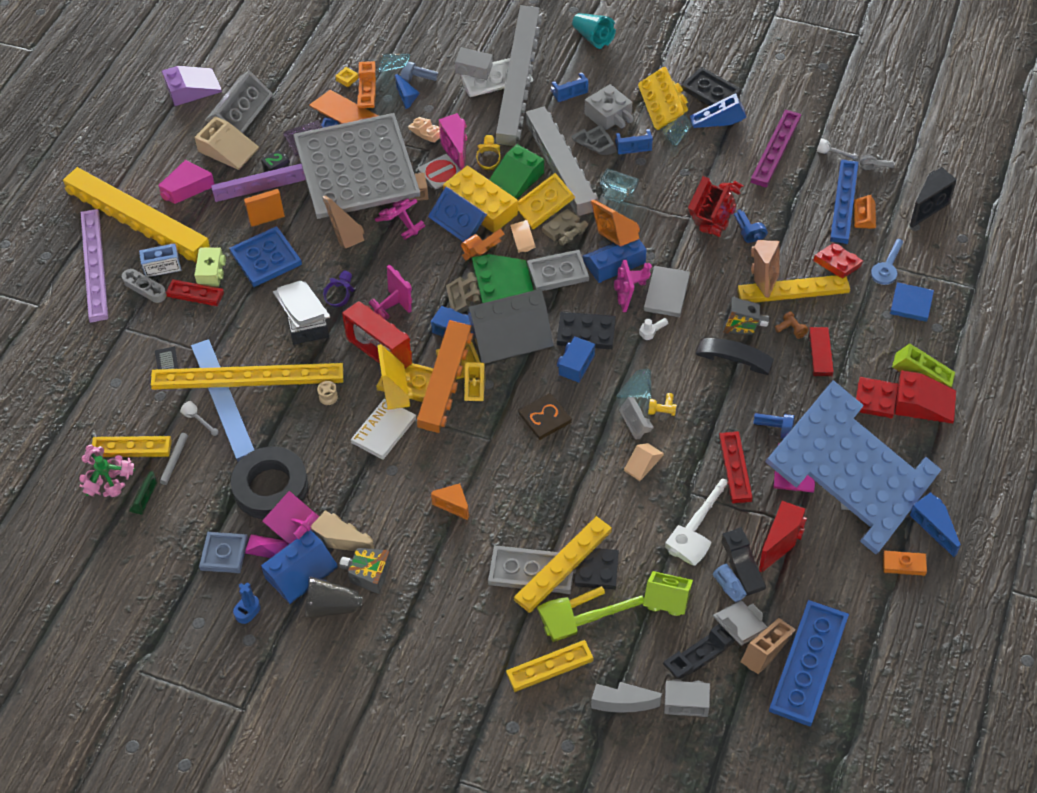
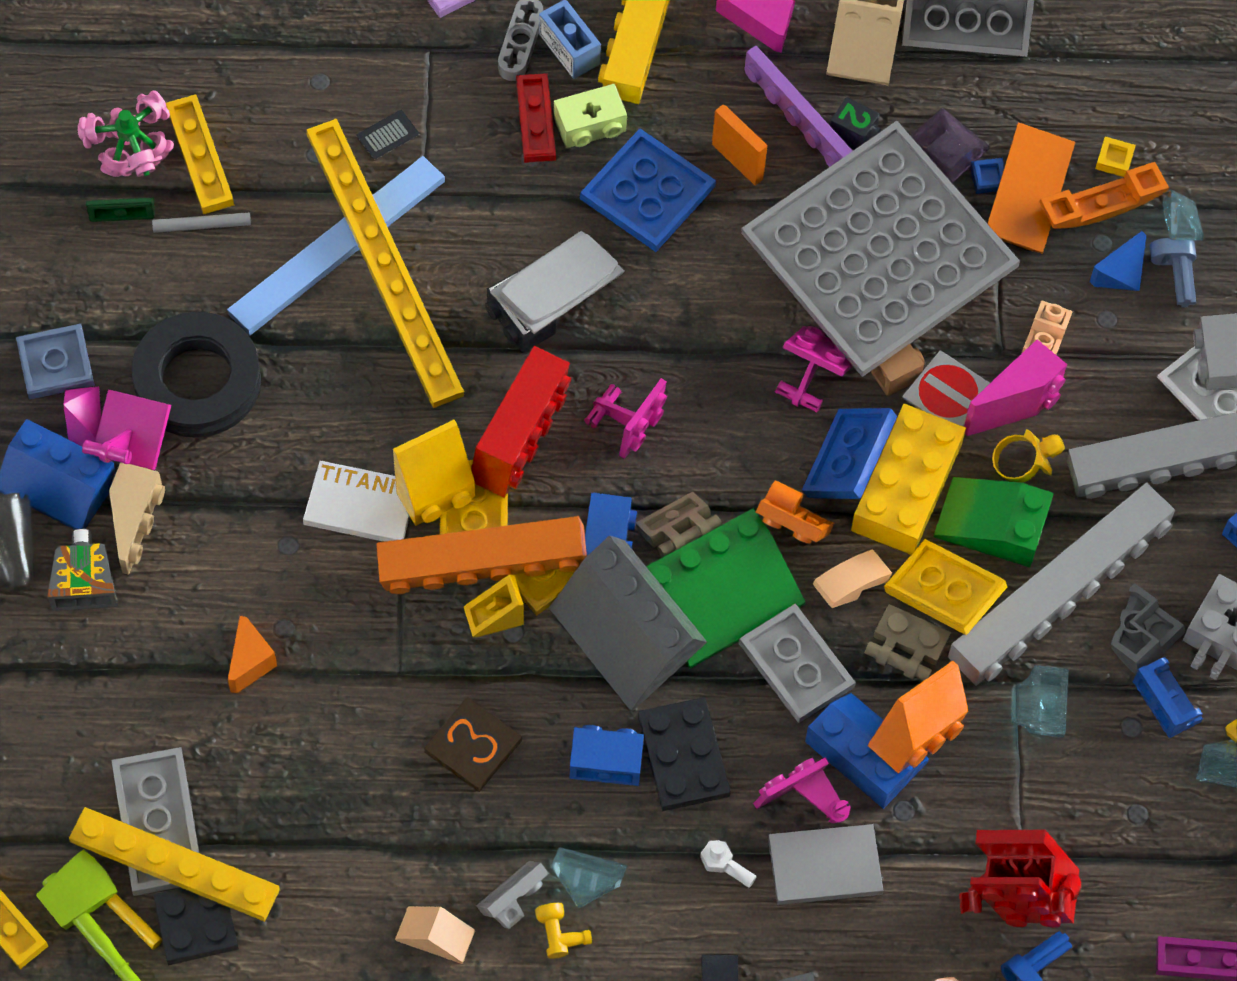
camera: 65 degrees right, 10 degrees up
hinge [180,401,219,436] -> none
tan wheel [317,381,338,405] -> none
medium nougat slope [322,196,364,249] -> none
dark purple piece [323,271,356,307] -> none

